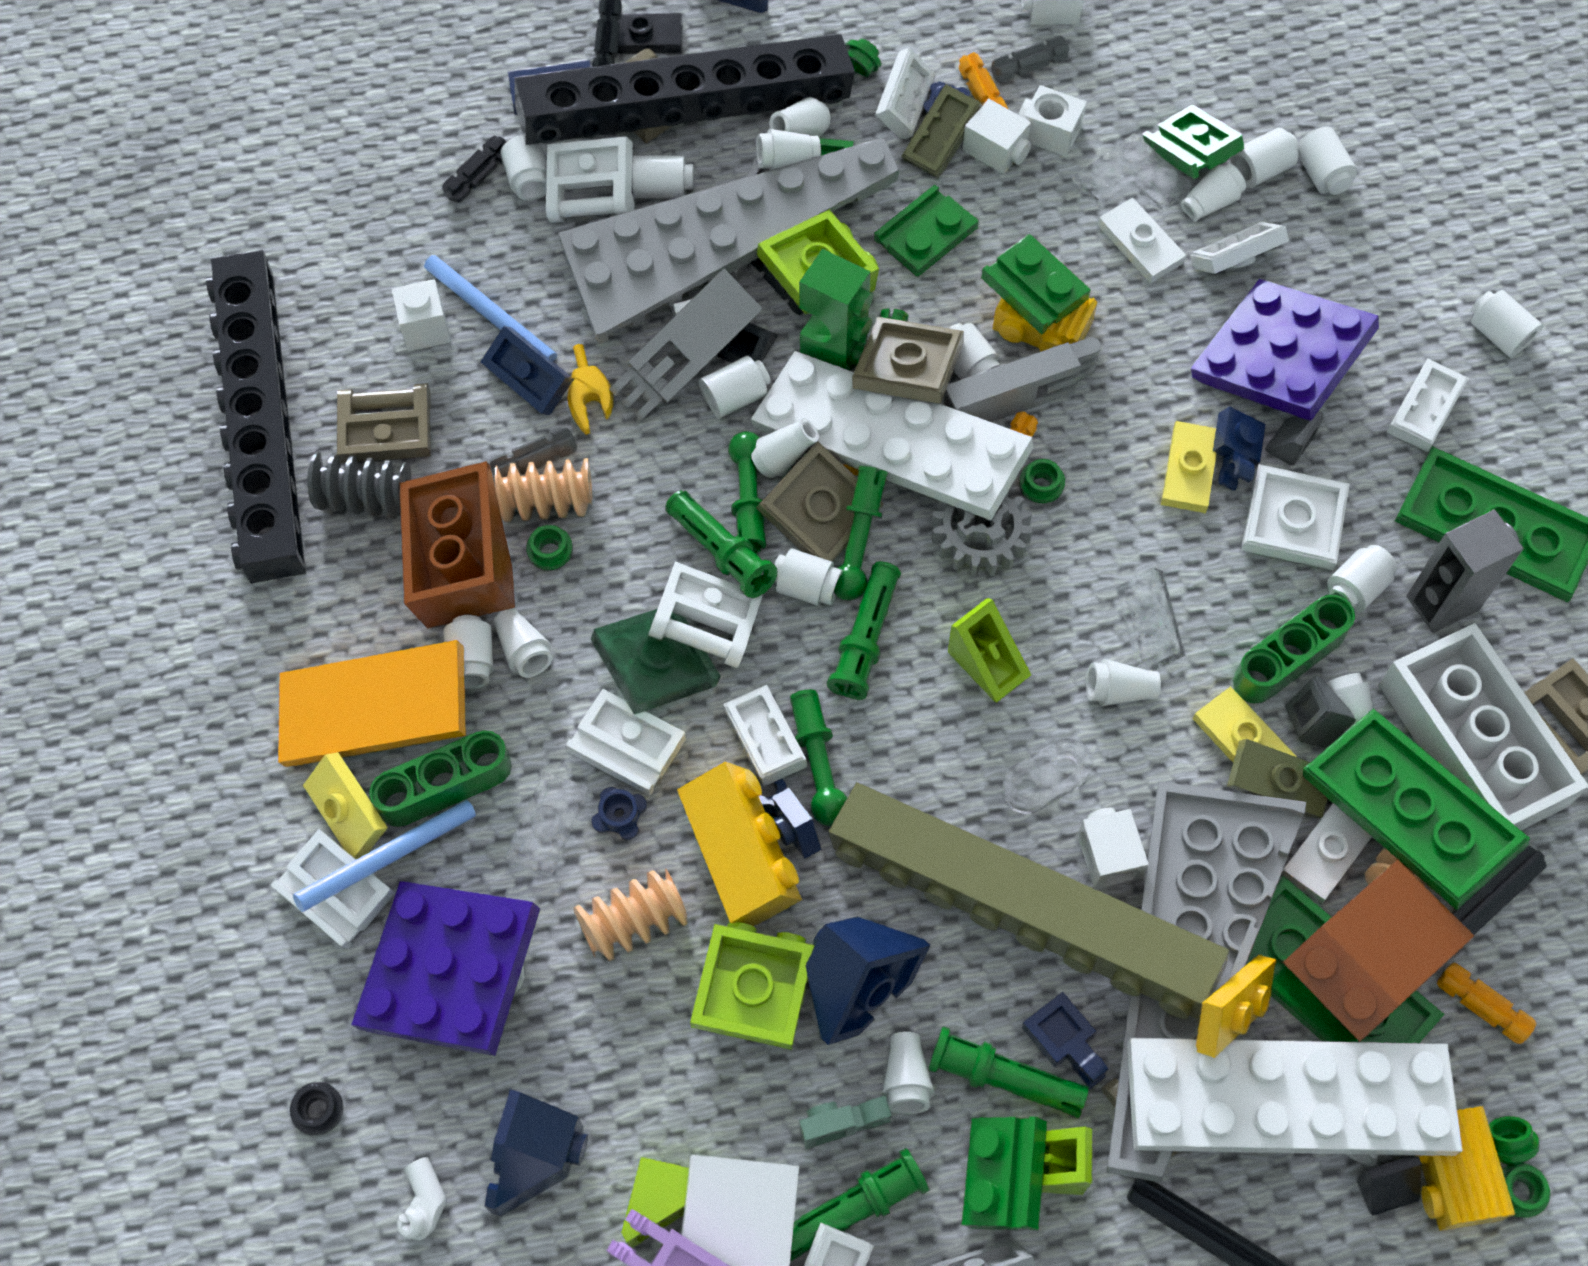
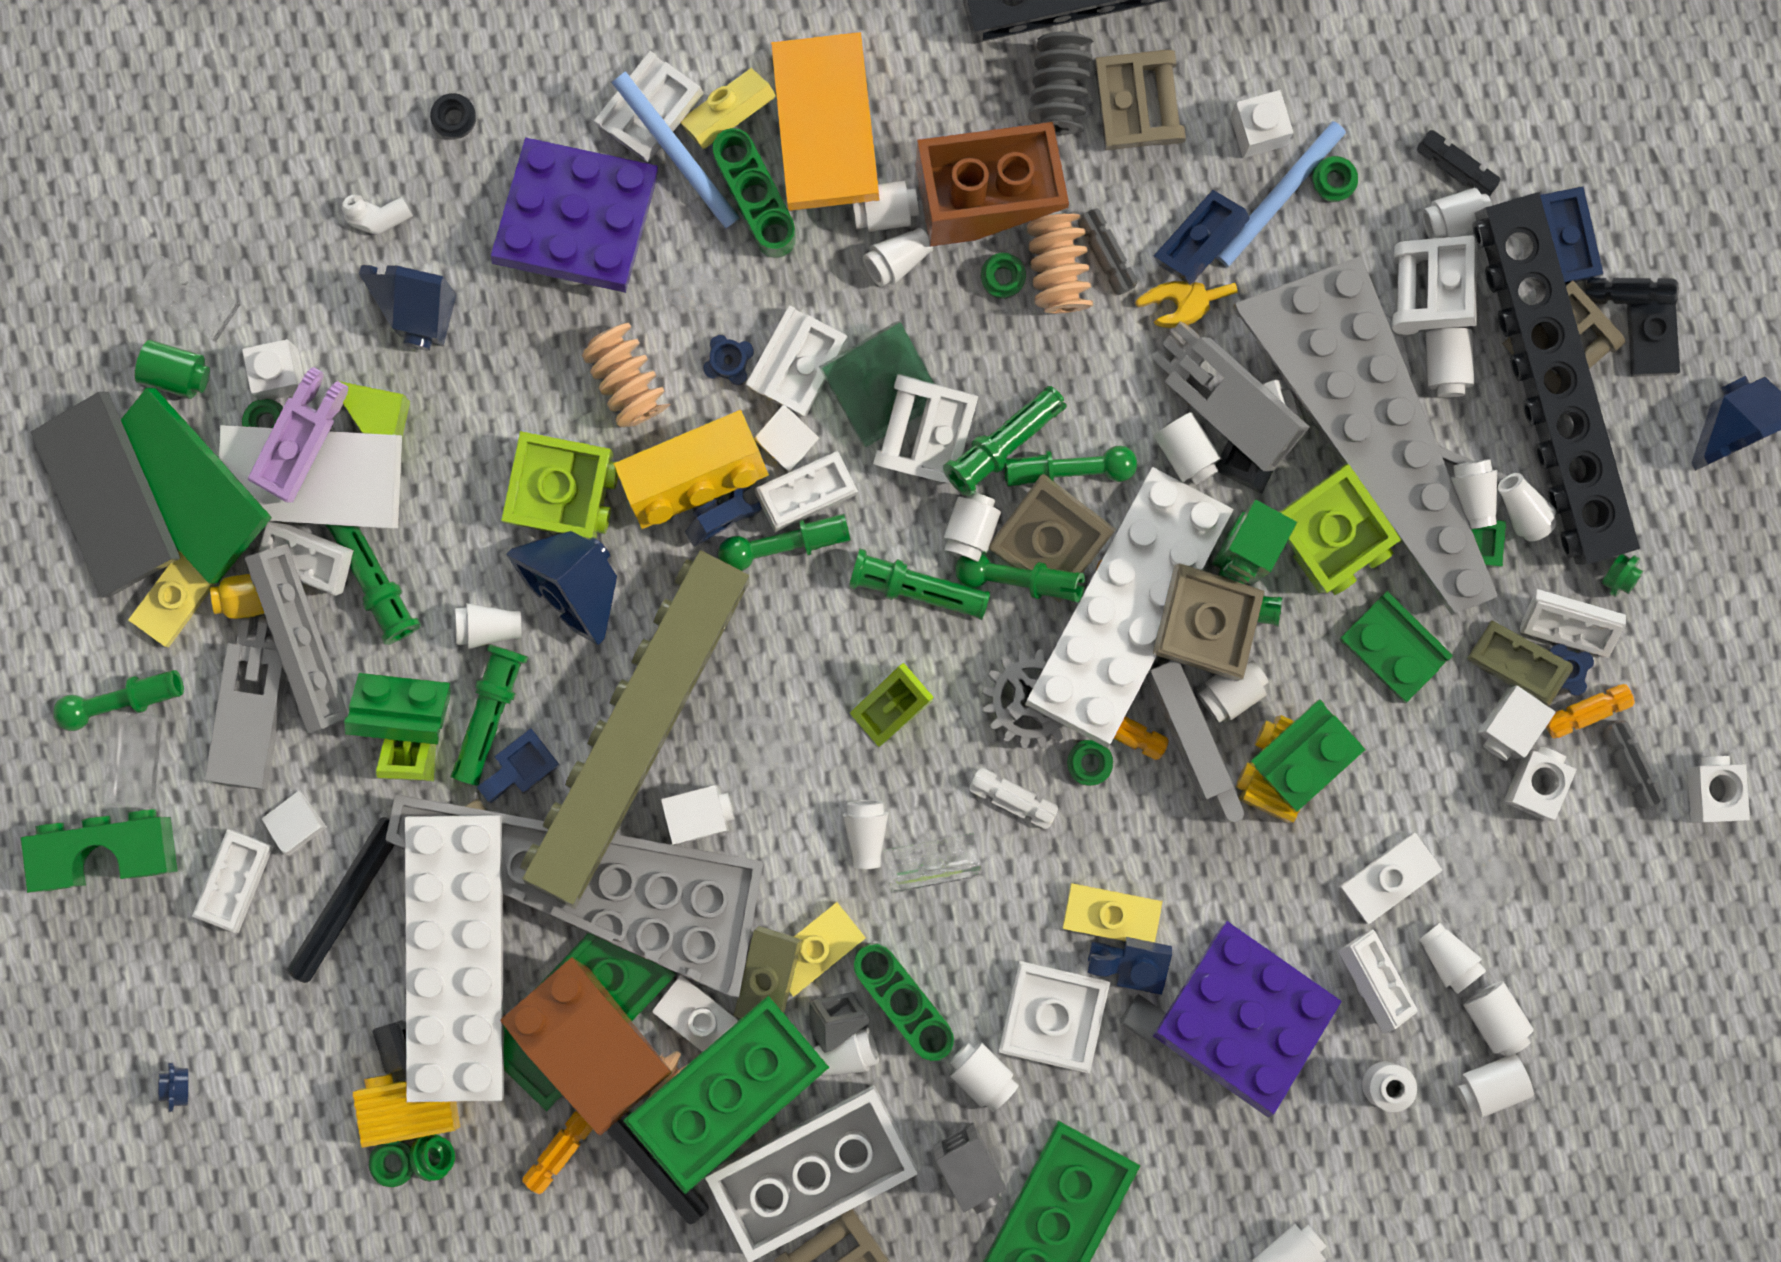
camera: 85 degrees right, 20 degrees up
white cone [751,418,819,478] -> none
sand green plate [799,1096,892,1149] -> none
plate [1143,105,1245,179] -> none
yellow plate [1196,955,1276,1058] -> none
white plate [1387,359,1469,452] -> none
none -> white slope [754,405,819,473]
none -> white axle [969,768,1058,829]
none -> green plate [1312,156,1358,202]
none -> white brick [1362,1061,1417,1112]

